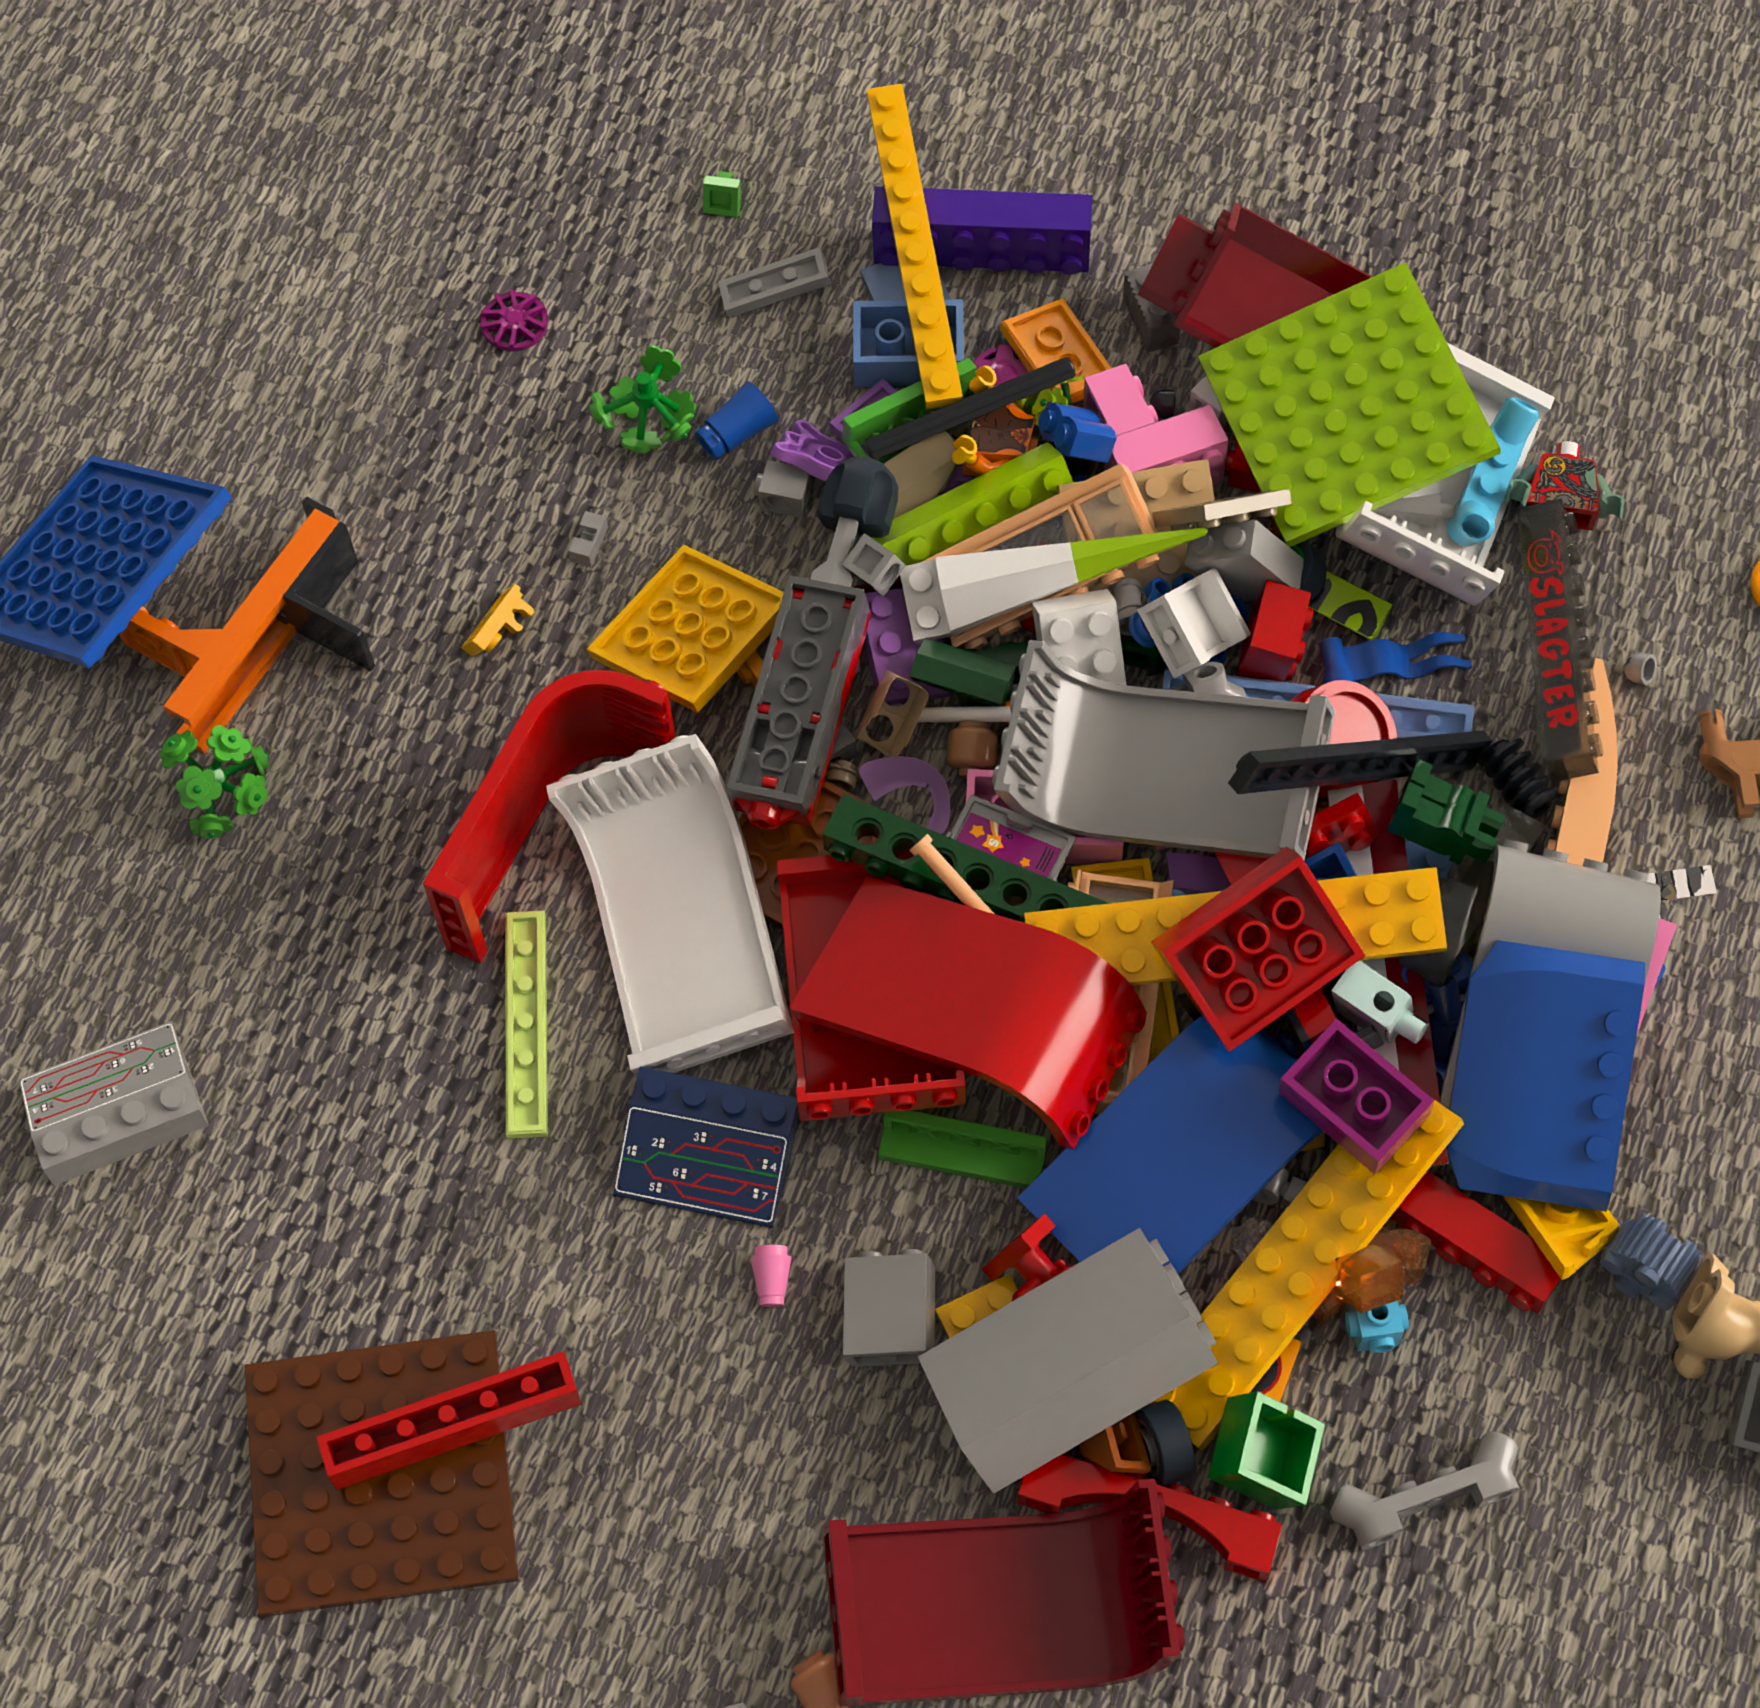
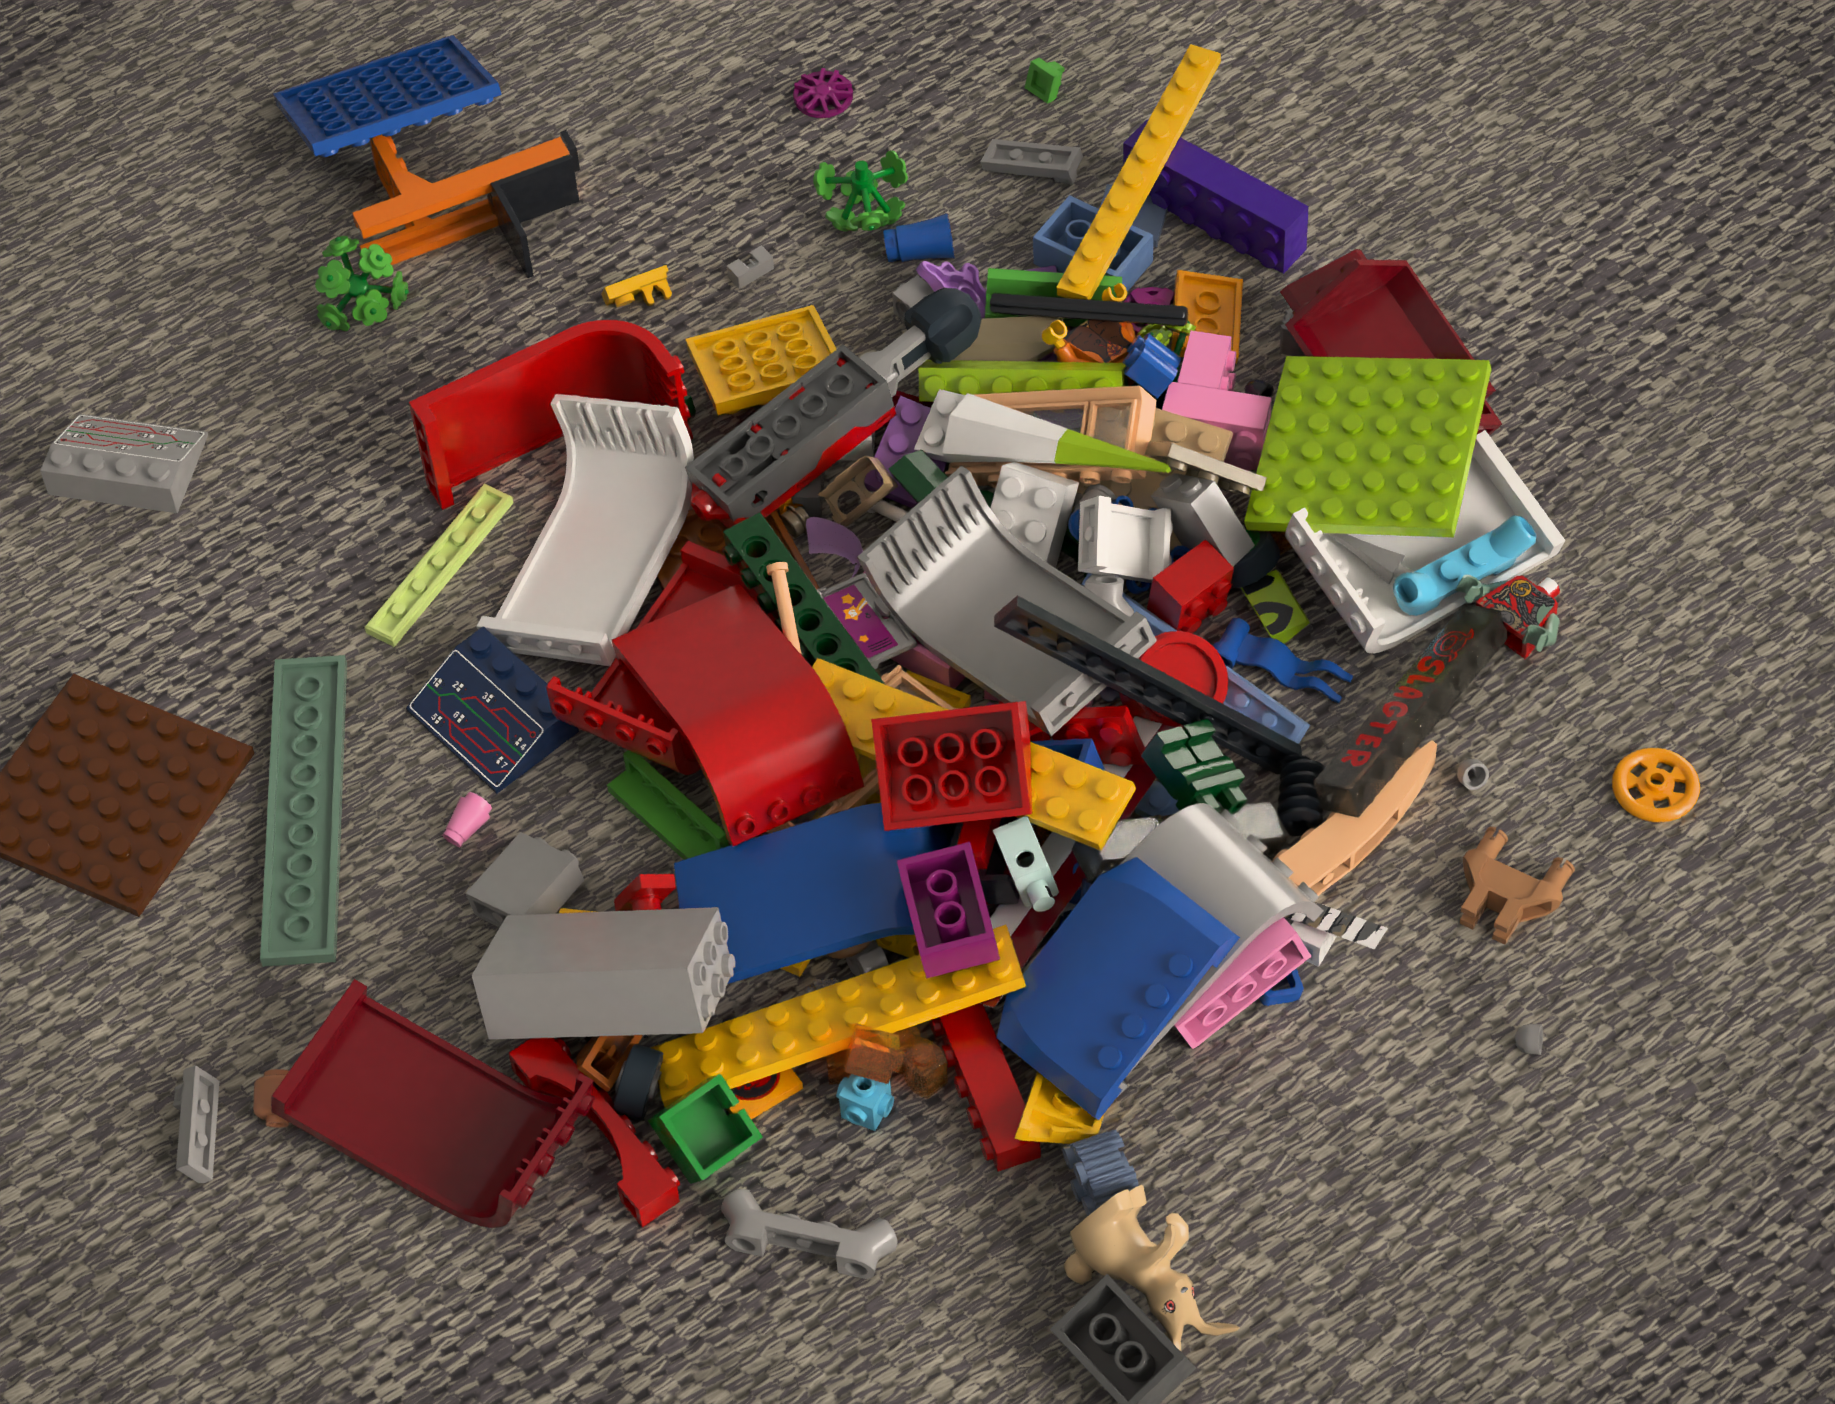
camera: 35 degrees right, 10 degrees down
red brick [316,1351,582,1490] -> none
light grey brick [842,533,906,597] -> none
none -> sand green plate [260,655,347,967]

